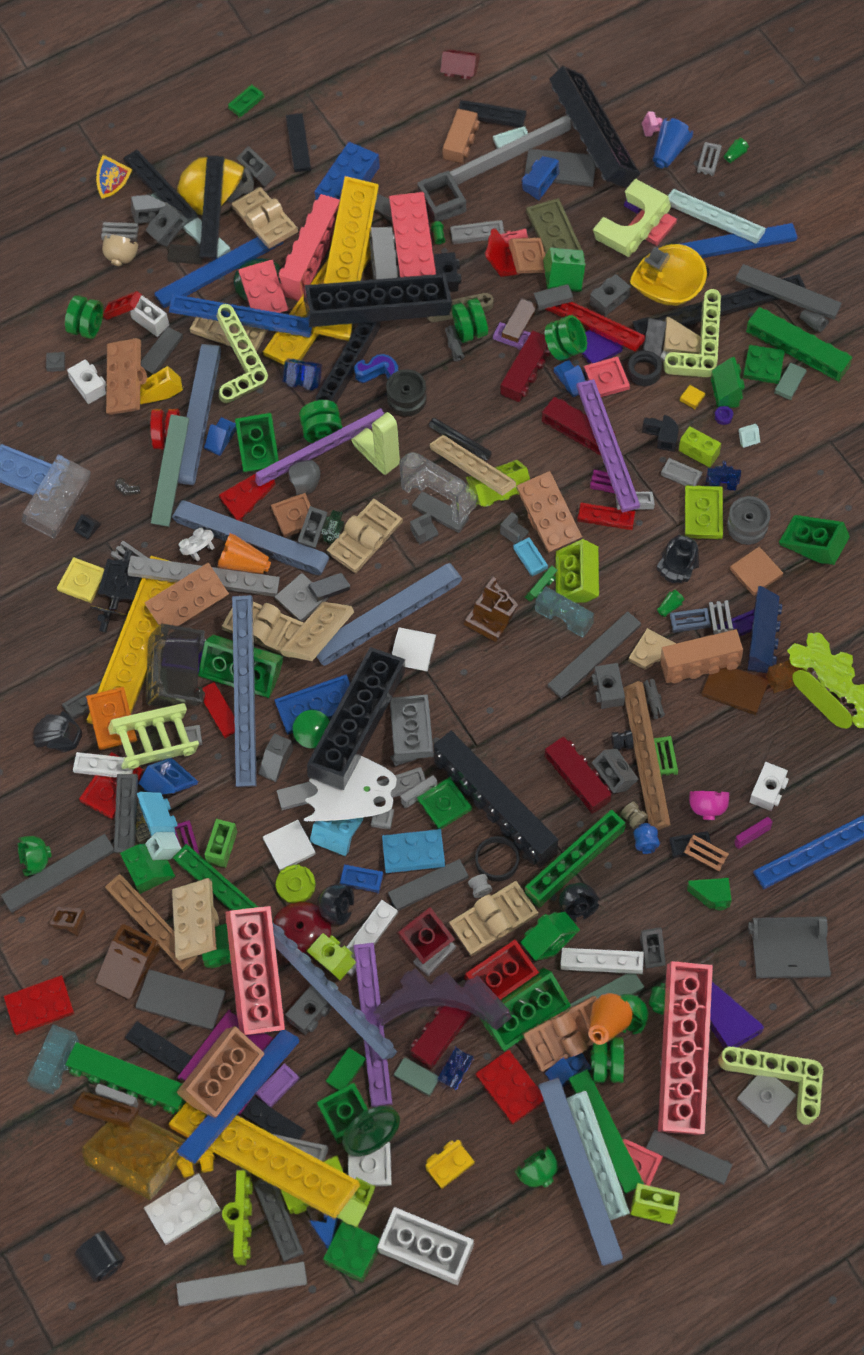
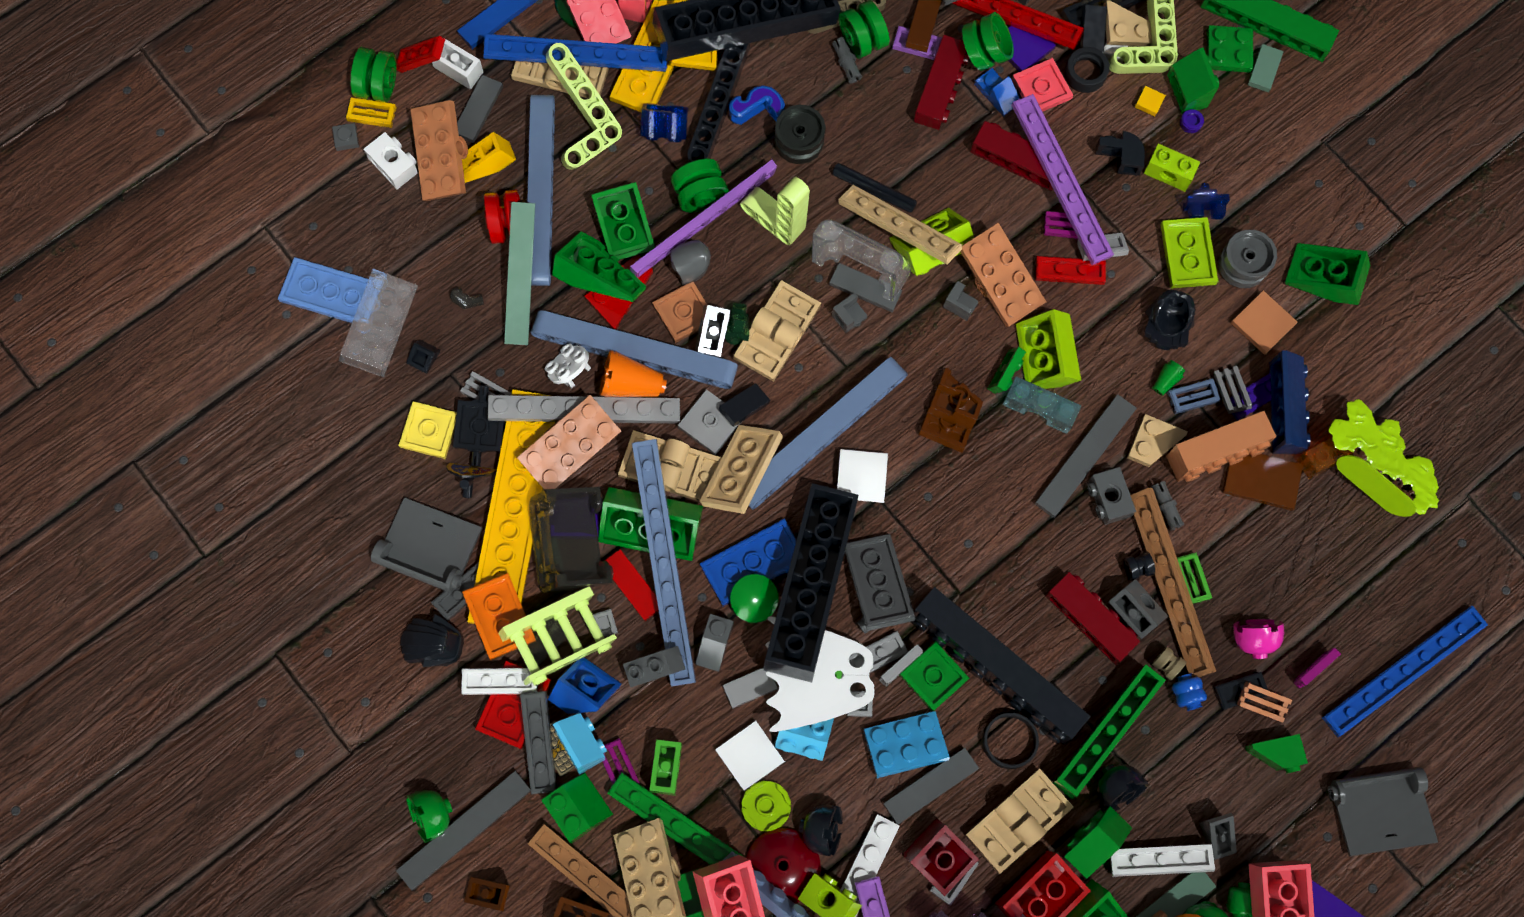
camera: 15 degrees left, 10 degrees up
light aqua brick [145,832,181,860] -> none
blue slope [204,417,237,456] -> none
blue plate [340,865,384,893] -> none
light grey wheel [468,874,492,898] -> none
medium azure tile [513,537,548,577] -> none
light grey tile [661,458,702,486] -> none
light aqua tile [739,424,760,448] -> none
white brick [750,762,789,811] -> none
none -> yellow tile [346,97,397,128]
none -> dark grey door [371,498,483,593]
none -> green wedge [552,231,646,302]
none -> dark grey brick [623,646,686,688]

